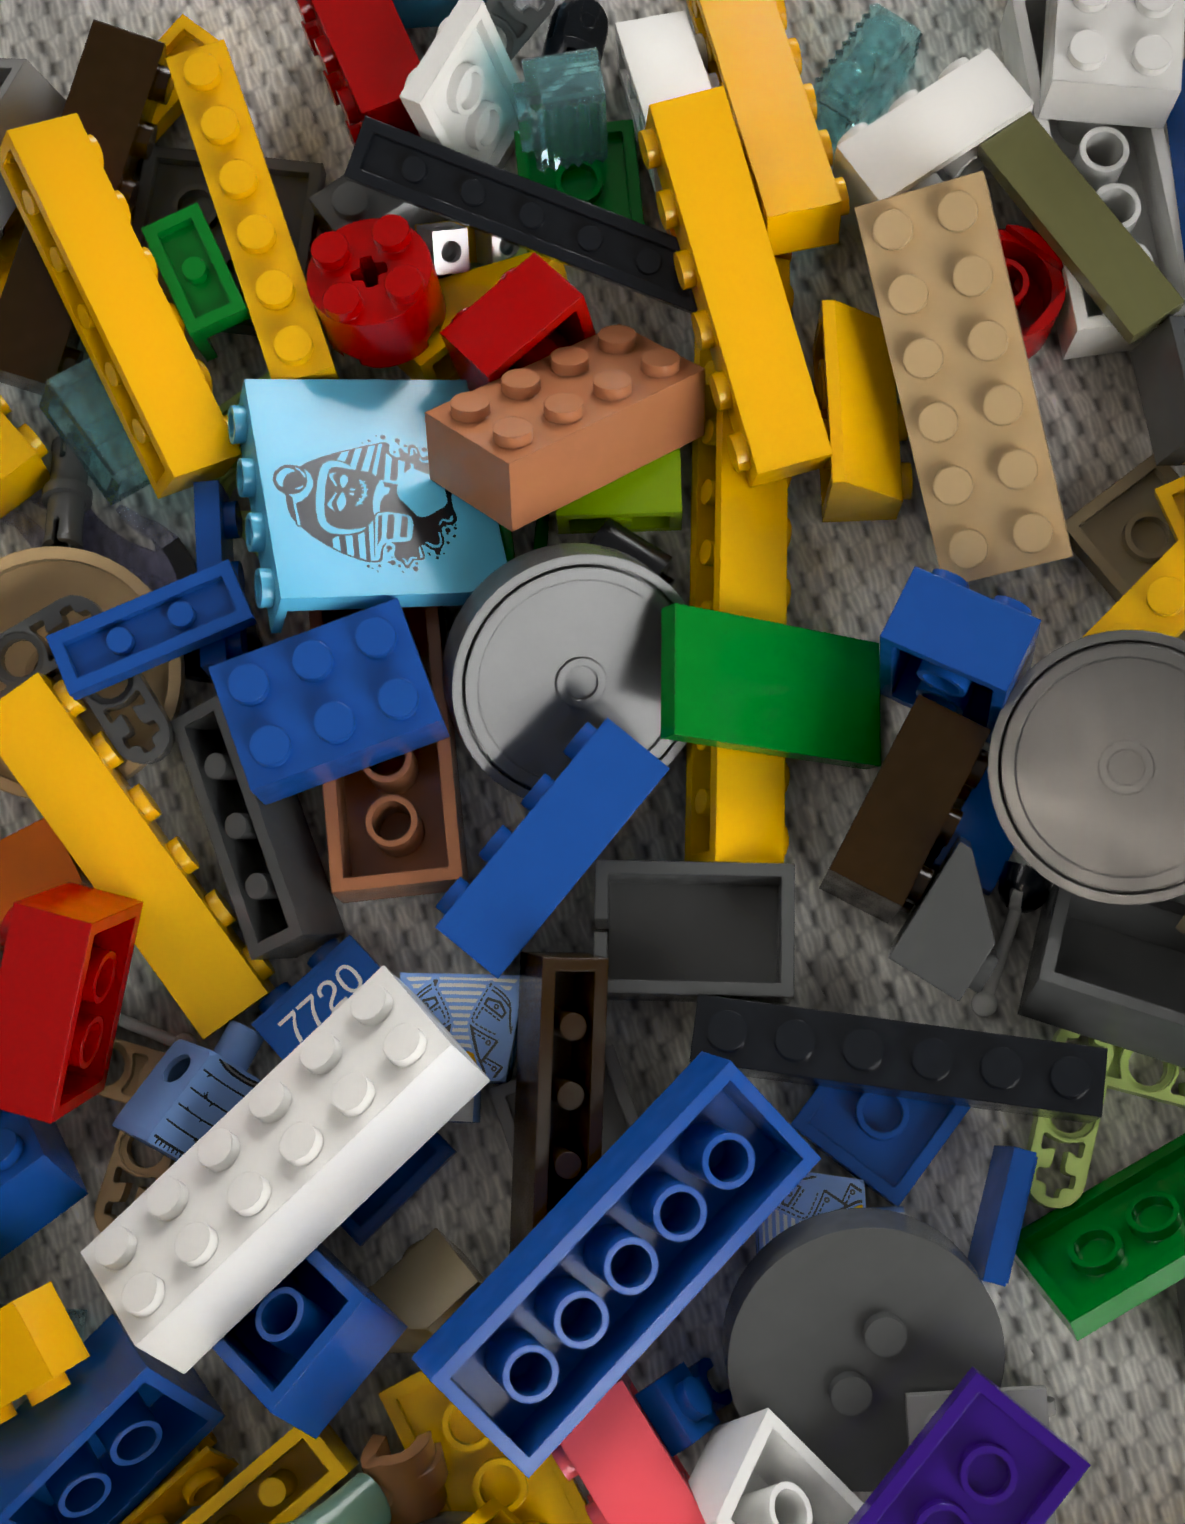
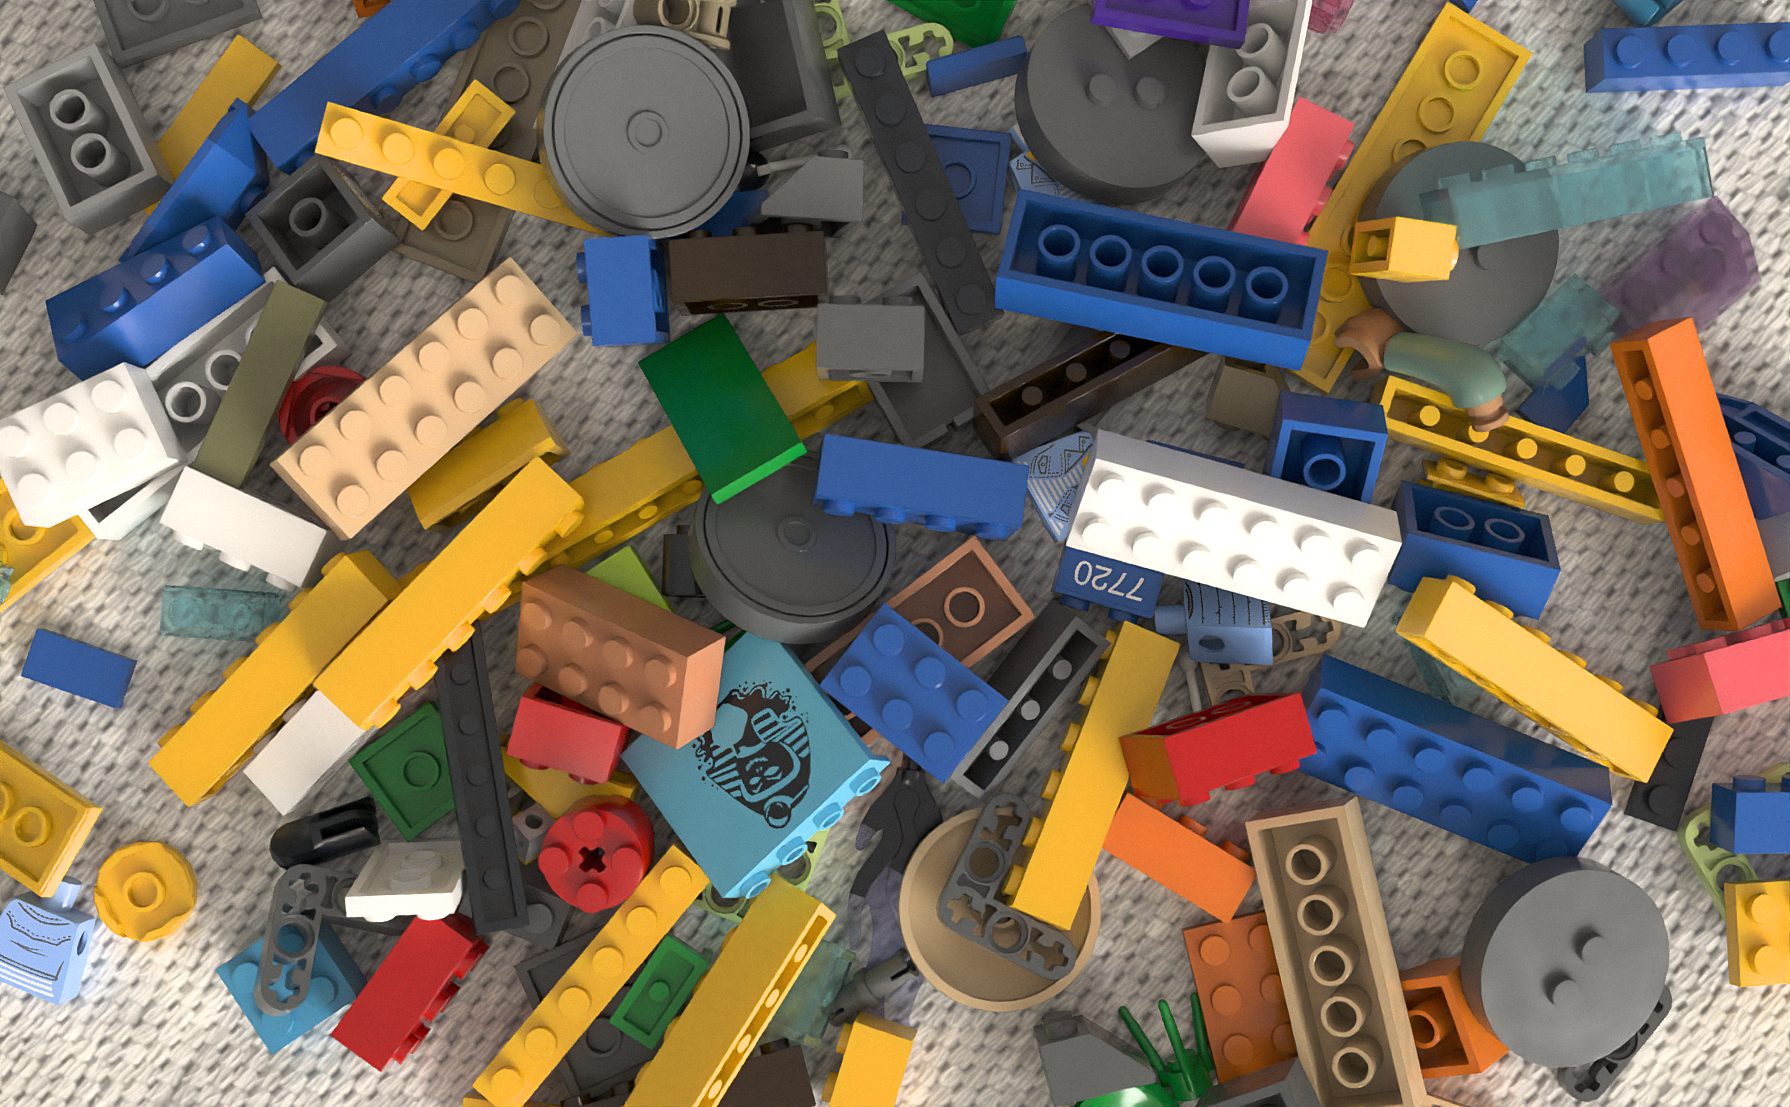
camera: 130 degrees left, 10 degrees up
blue plate [45,559,257,701] -> none
blue plate [193,480,248,679] -> none
clear light blue brick [512,47,608,173] -> none
blue plate [634,1358,733,1457] -> none
none -> dark grey brick [816,295,925,383]

